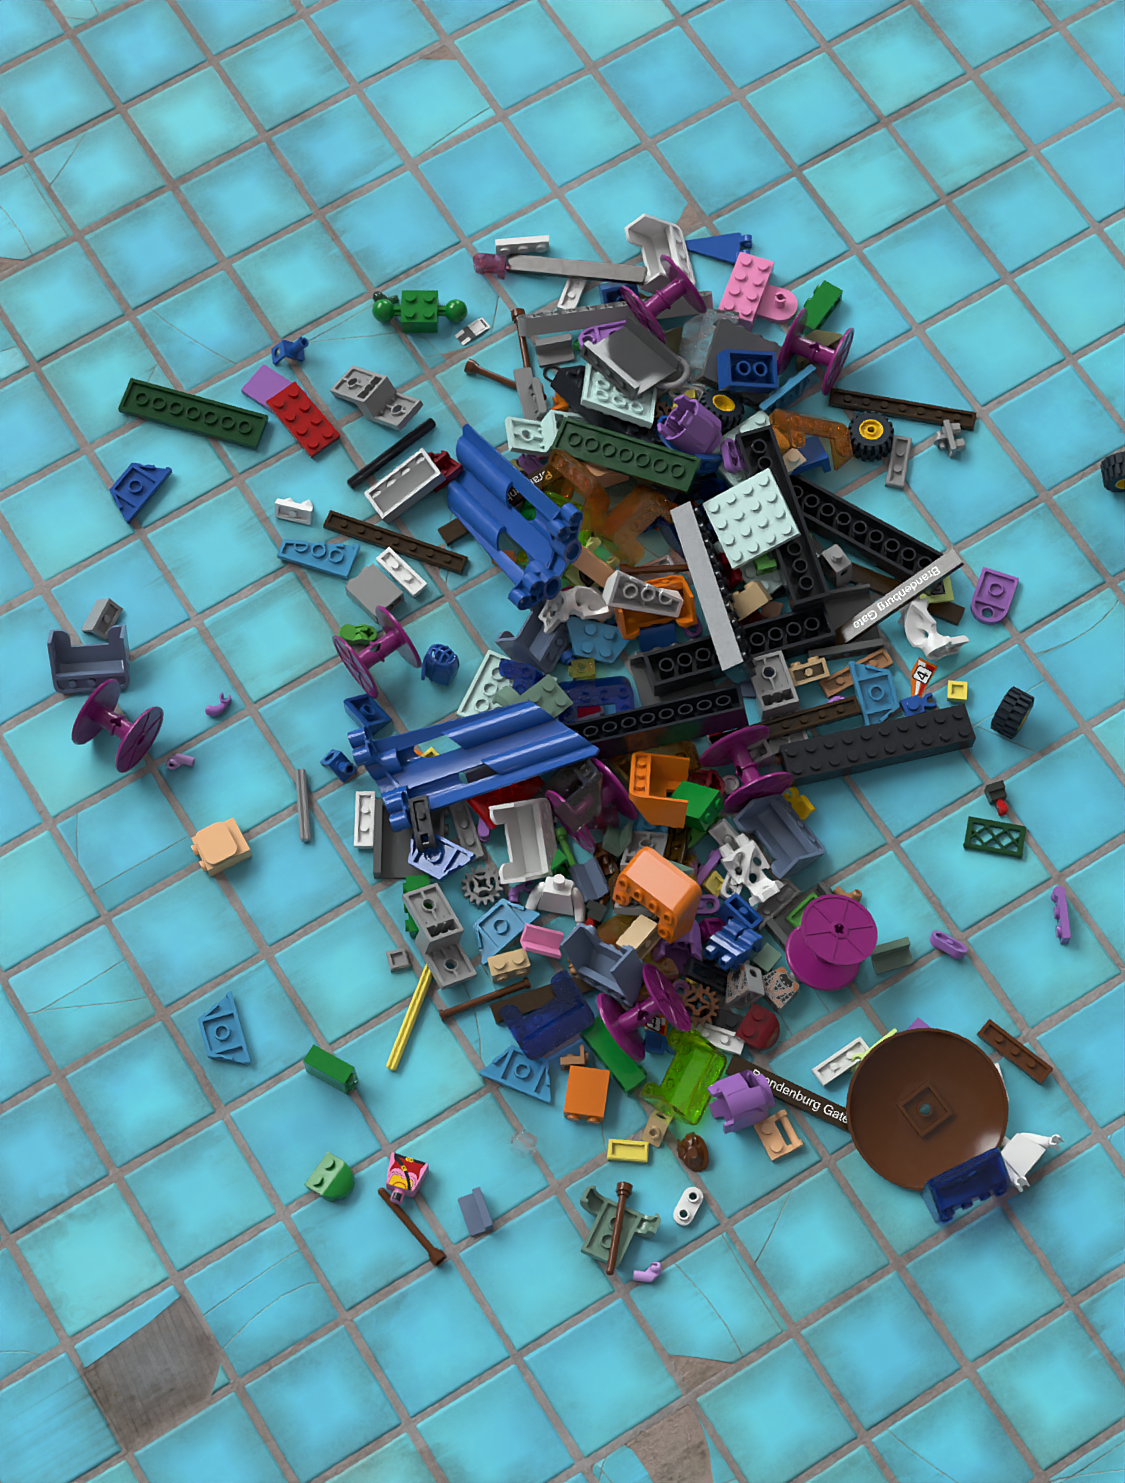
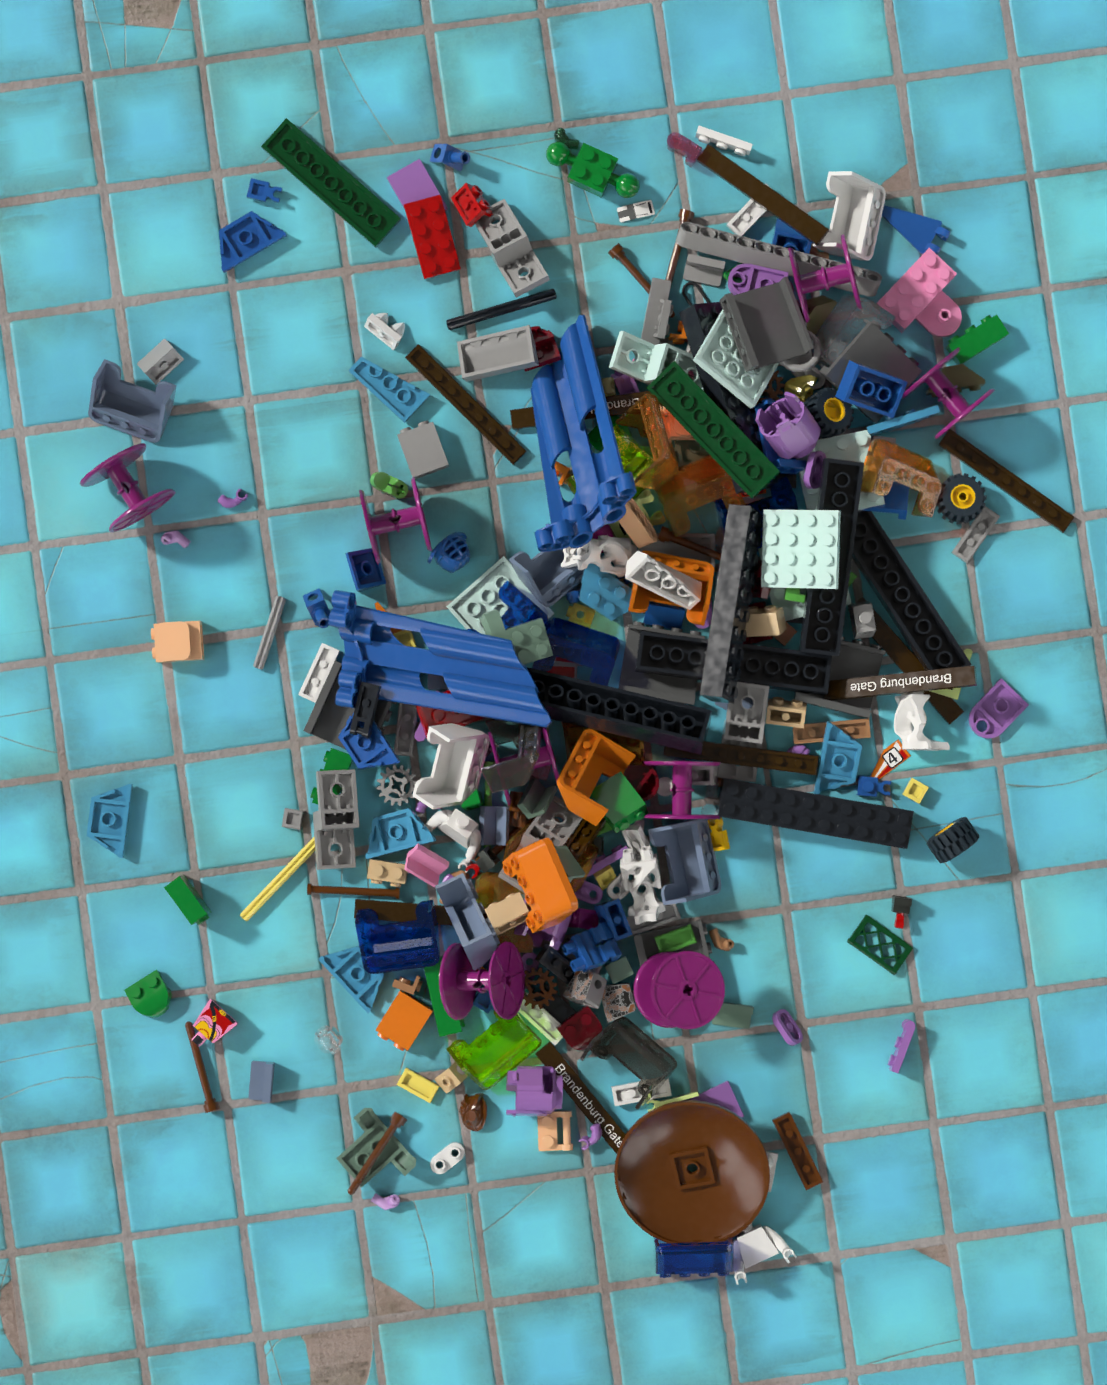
camera: 20 degrees right, 20 degrees up
white plate [375,547,428,598] -> none
light grey hips [933,420,965,458] -> none
none -> blue plate [247,178,283,203]
none -> red bracket [451,183,493,227]
none -> medium lavender arm [579,1123,602,1150]
none -> clear smoke windscreen [580,1017,677,1110]

